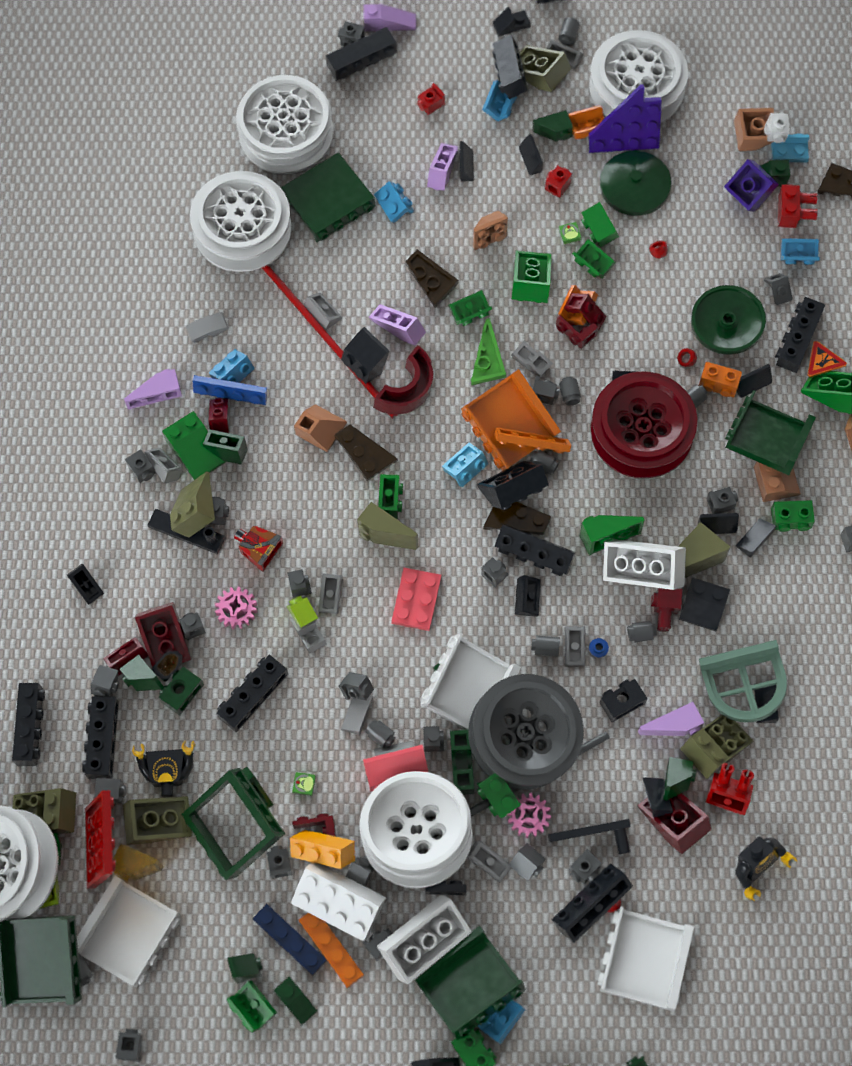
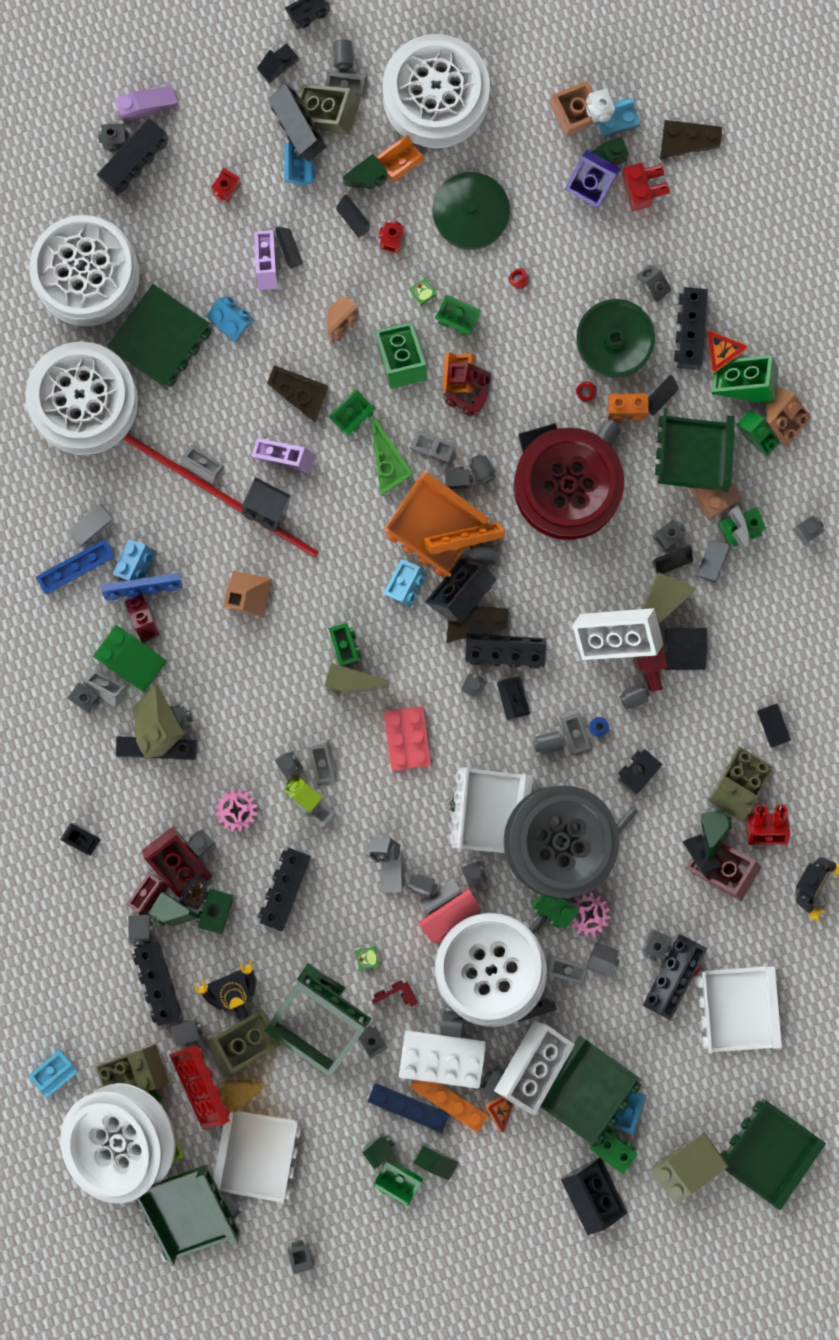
camera: 20 degrees left, 15 degrees up
black brick [12,683,45,766] -> none
lavender slope [124,369,182,409] -> none
dark green slope [203,430,248,465] -> none
torso [234,526,283,572] -> none
light orange brick [290,829,355,869] -> none
dark brown wing [335,424,398,481] -> none
dark red brick [373,345,434,415] -> none
dark green arch [450,730,474,795] -> none
black piece [547,819,631,855] -> none
green slope [579,515,645,555] -> none
green brick [581,202,619,248] -> none
dark purple wing [588,84,662,153] -> none
lavender slope [638,702,704,736] -> none
sand green window [699,640,787,722] -> none
dark azure bracket [780,238,820,265] -> none
none -> blue plate [36,539,115,595]
none -> piece [486,1096,513,1133]
none -> light grey slope [728,506,749,551]
none -> green slope [736,410,780,457]

